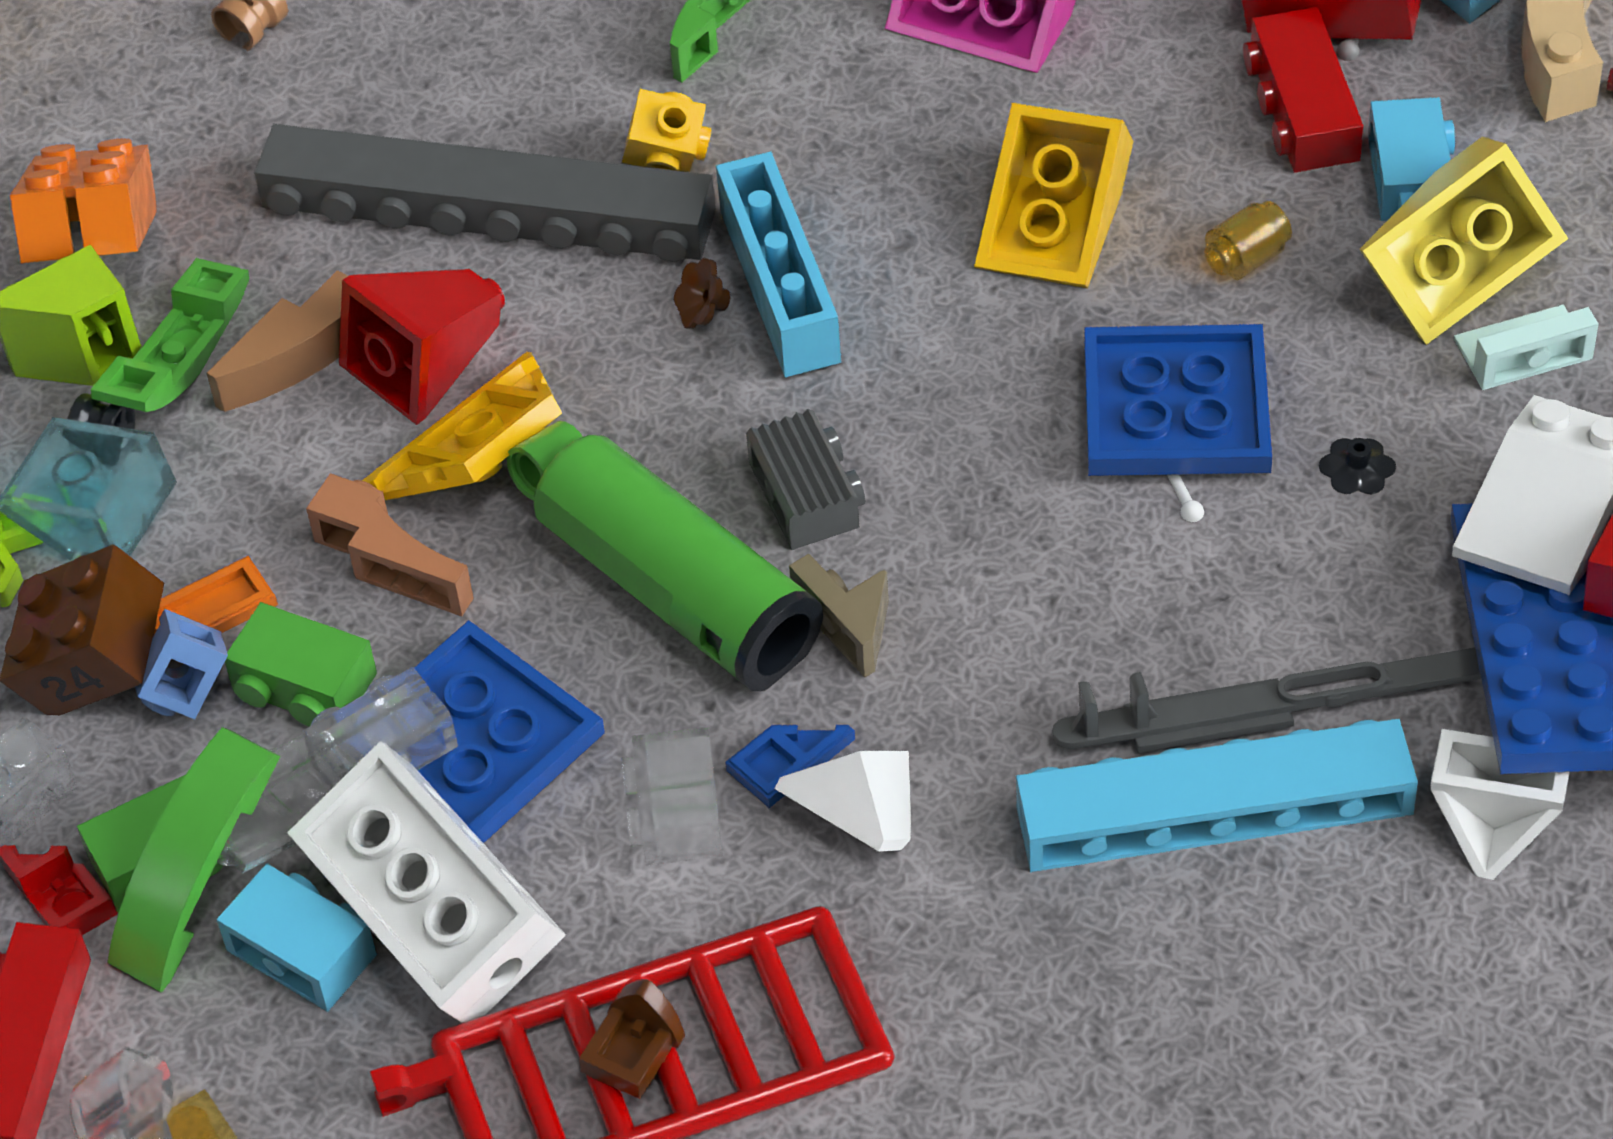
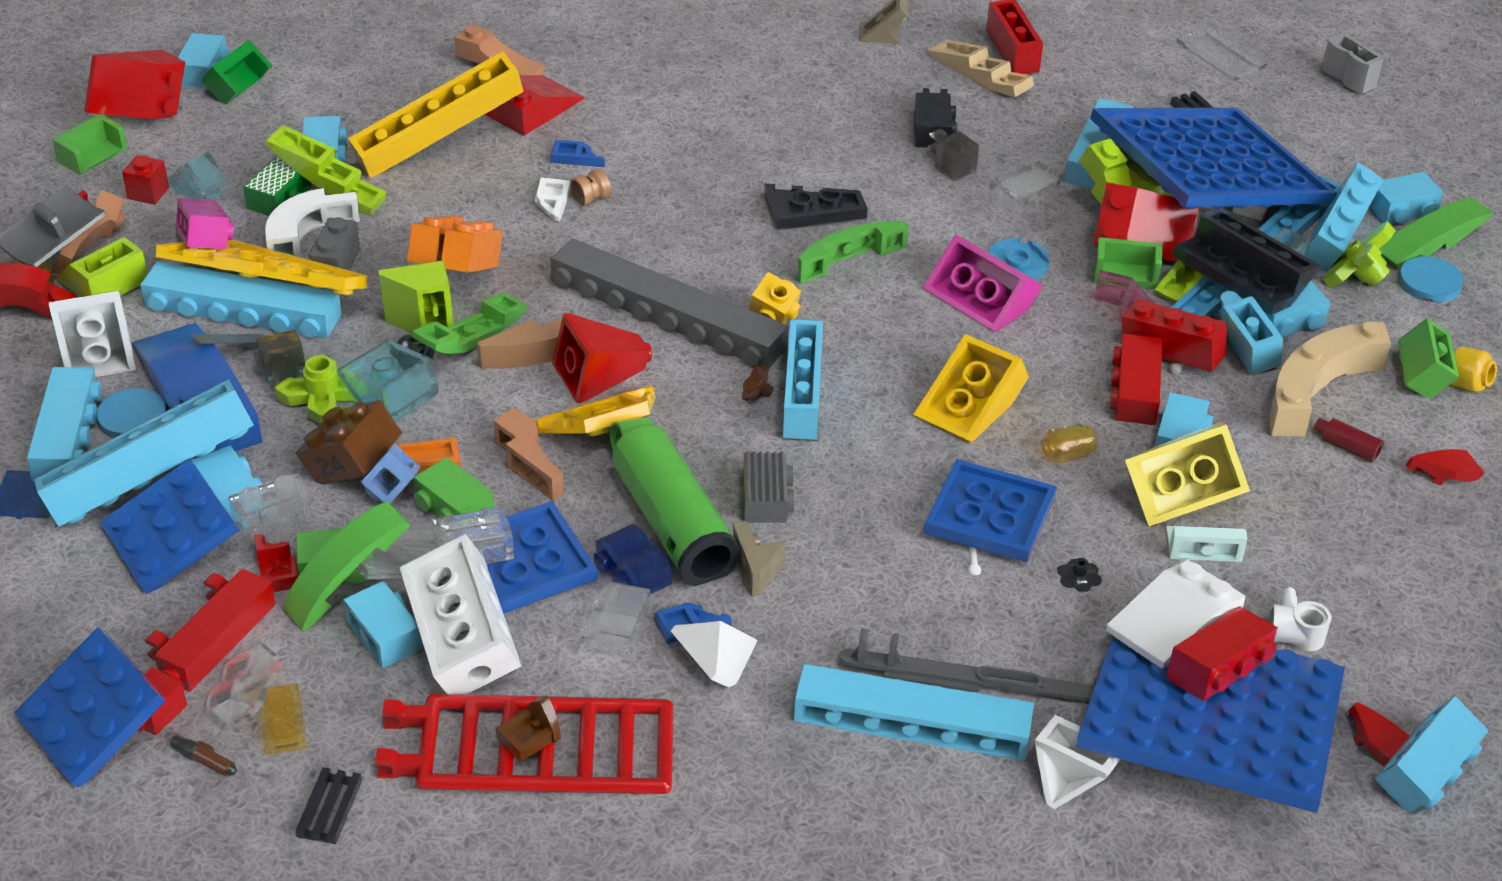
camera: 15 degrees right, 10 degrees down
none -> white slope [535,178,571,222]
none -> clear blue brick [594,524,672,602]

